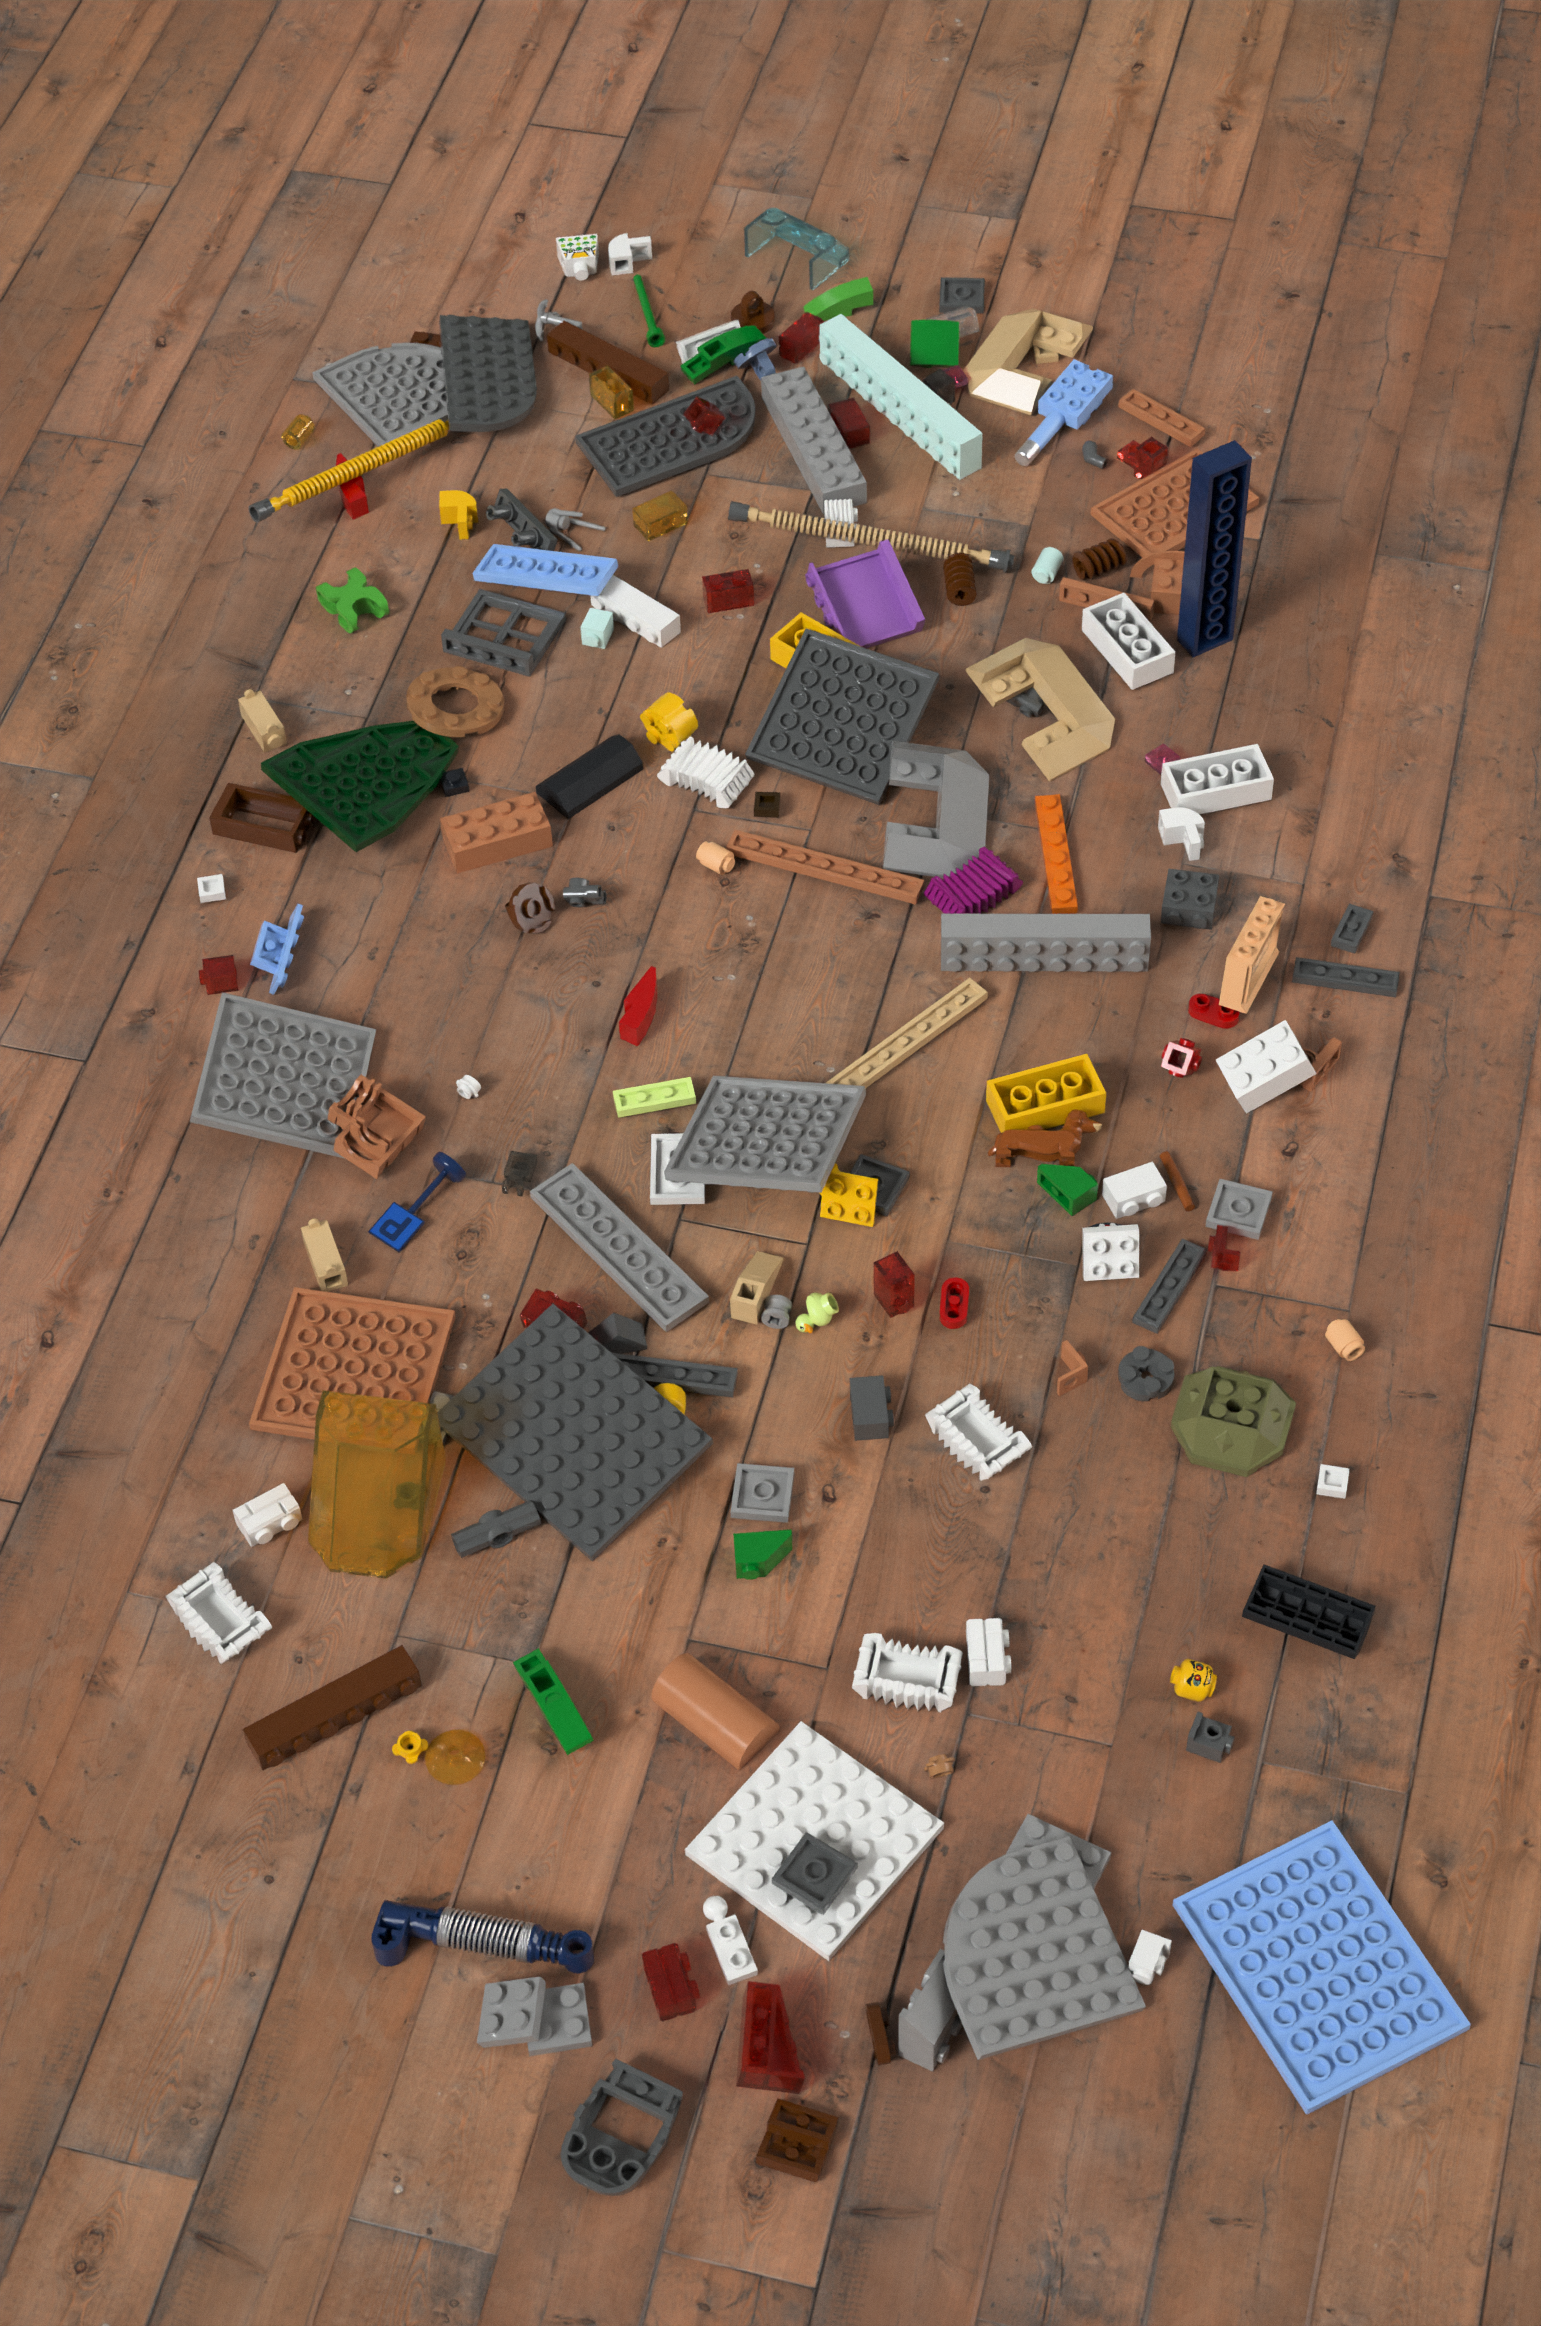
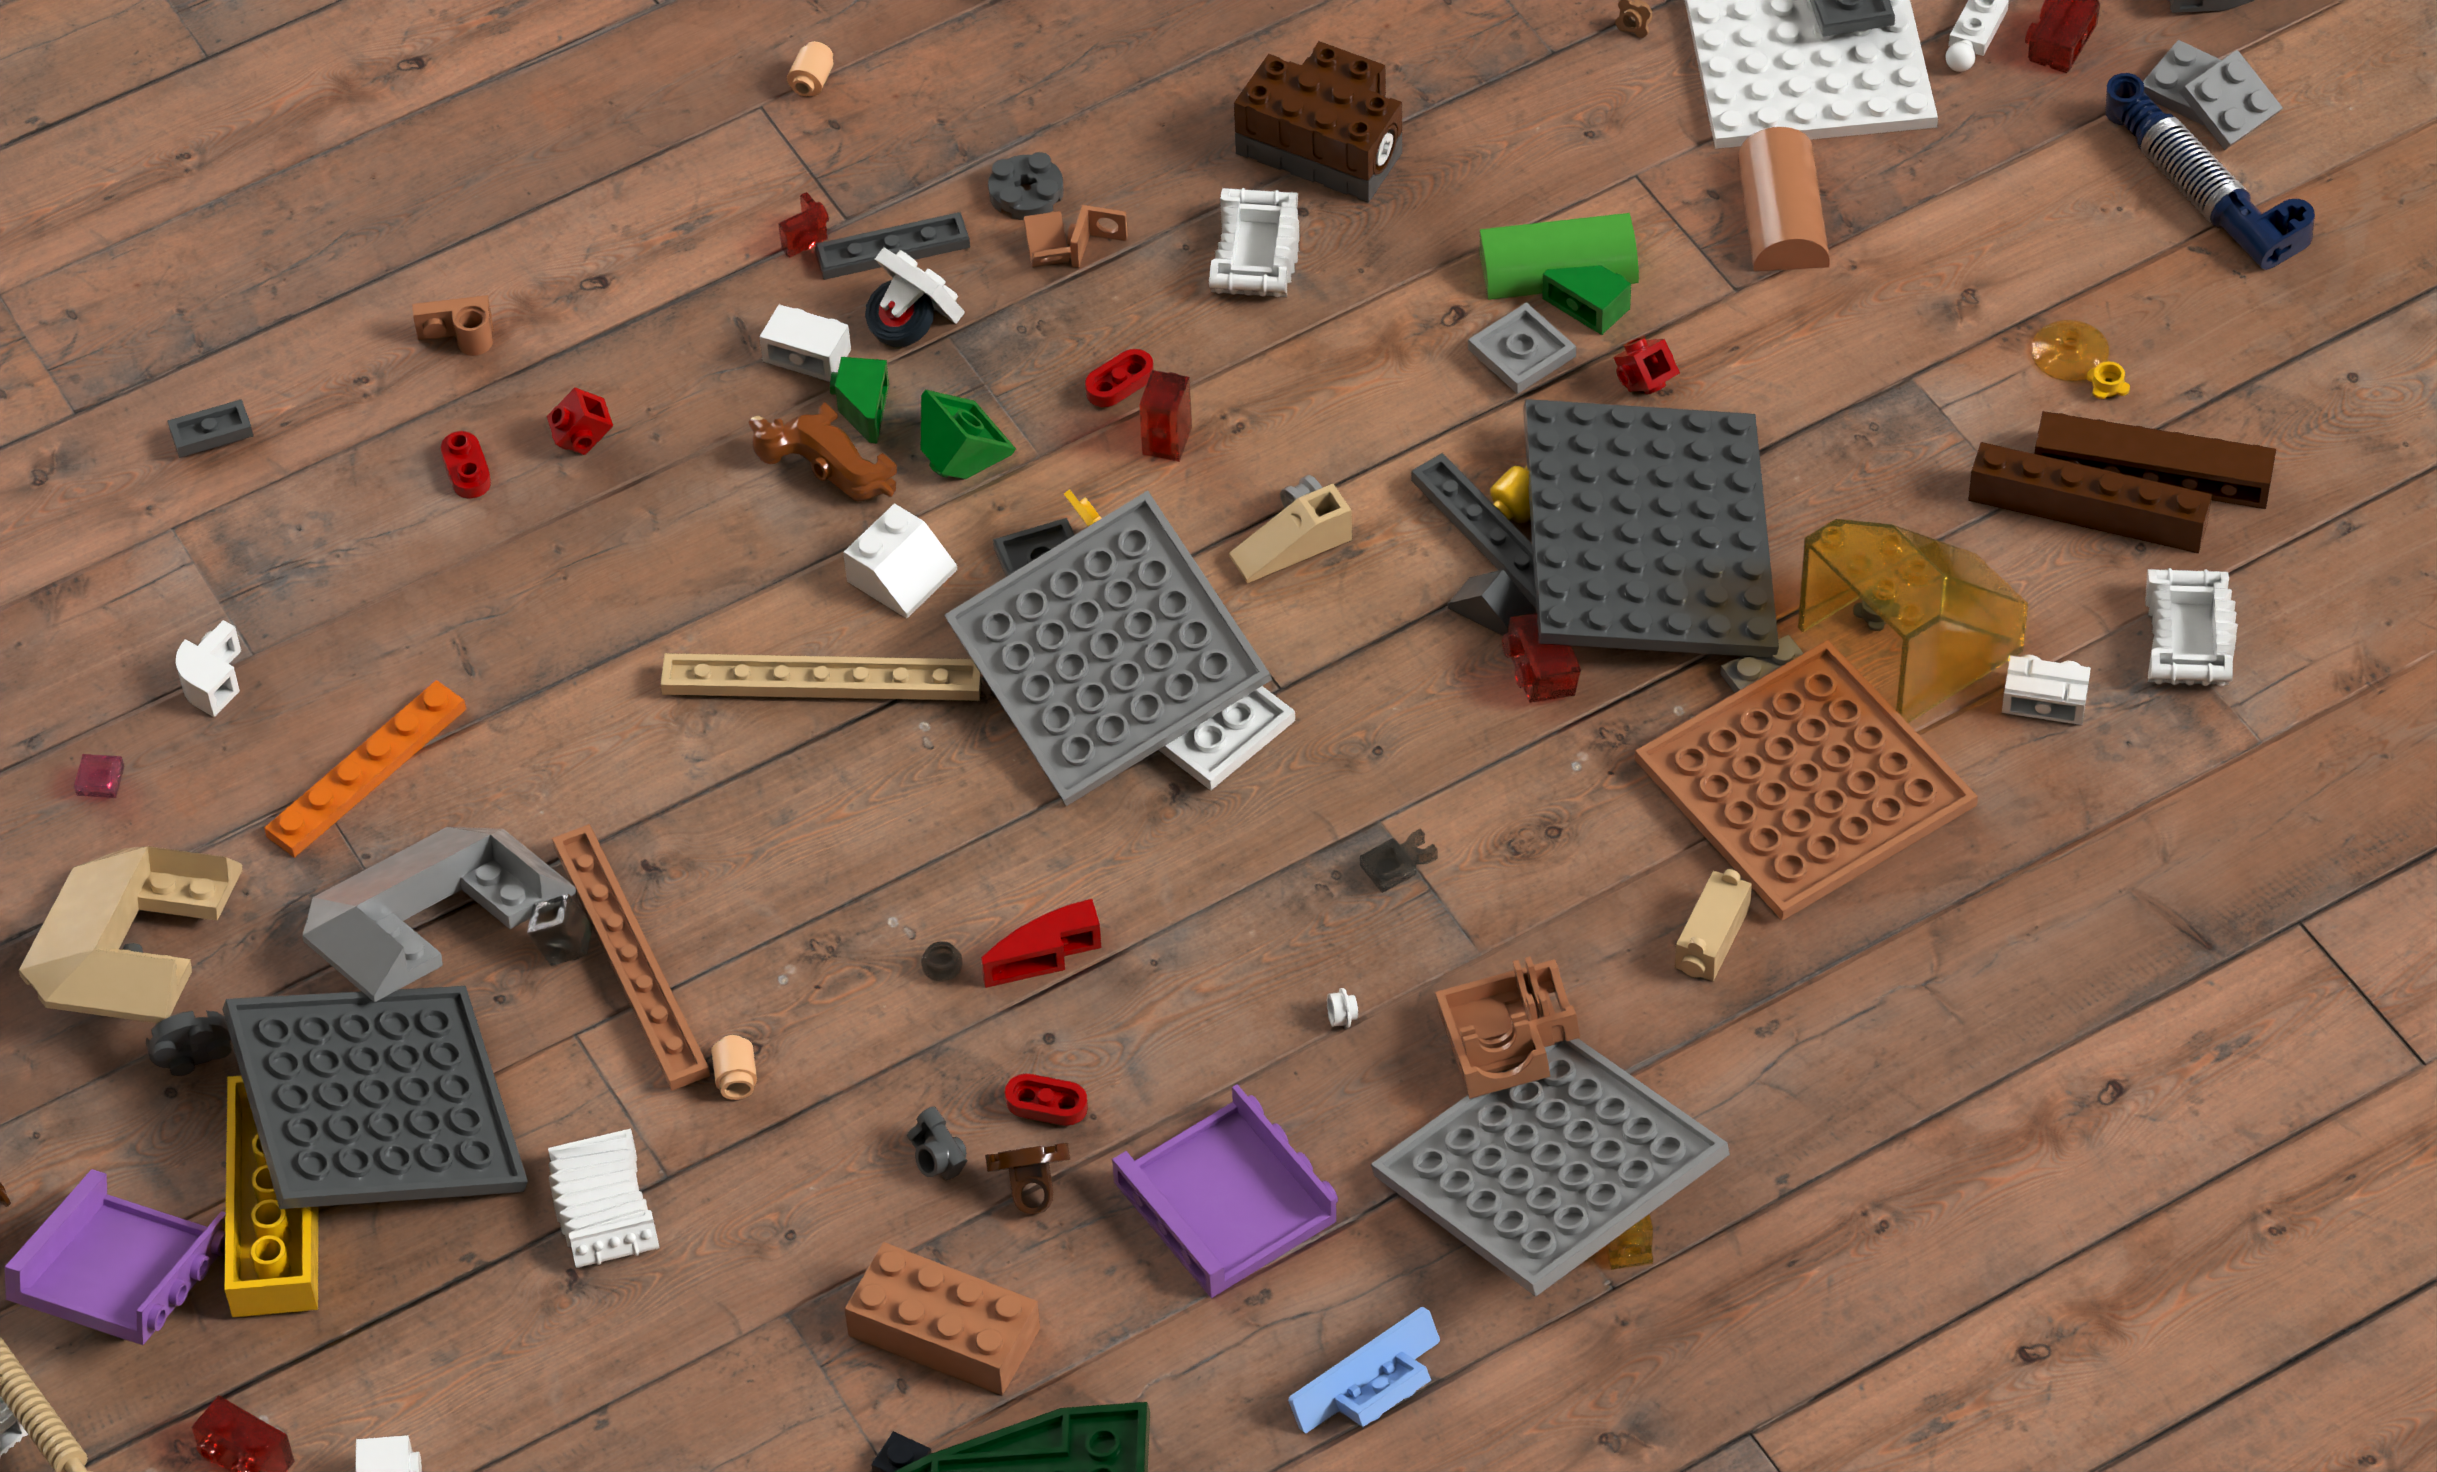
camera: 135 degrees left, 0 degrees up
clear red brick [199,955,239,995] -> none
dark blue piece [368,1152,466,1253] -> none
dark grey piece [451,1500,541,1558] -> none
green slope [513,1648,594,1755] -> none
light grey plate [530,1163,709,1332] -> none
black piece [536,734,643,819] -> none
yellowish green plate [613,1077,696,1118] -> none
yellow brick [640,692,698,752] -> none
dark brown plate [754,792,781,818] -> none
yellowish green animal [795,1292,839,1334] -> none
dark grey brick [849,1375,894,1441] -> none
white piece [852,1633,963,1712] -> none
magenta piece [924,847,1023,914] -> none
light grey brick [941,914,1151,972] -> none
white brick [966,1618,1011,1686] -> none
yellow brick [986,1054,1106,1133] -> none
dark orange piece [1159,1151,1195,1212] -> none
white brick [1161,744,1274,815] -> none
dark grey brick [1161,868,1219,930] -> none
olive piece [1171,1366,1296,1477] -> none
light grey plate [1205,1179,1273,1240] -> none
white brick [1216,1020,1317,1114] -> none
light nougat window [1219,896,1285,1014] -> none
dark grey tile [1292,957,1400,998] -> none
none -> dark grey plate [145,1010,232,1076]
none -> clear smoke brick [527,894,593,966]
none -> white slope [843,503,957,619]
none -> green slope [920,389,1016,479]
none -> clear smoke plate [921,941,963,981]
none -> red plate [1005,1073,1088,1126]
none -> nougat bracket [1024,211,1071,267]
none -> medium lavender panel [1112,1084,1338,1298]
none -> reddish brown piece [1234,41,1402,203]
none -> bright green brick [1479,213,1639,300]
none -> red brick [1613,336,1680,395]
none -> reddish brown brick [1968,442,2212,554]

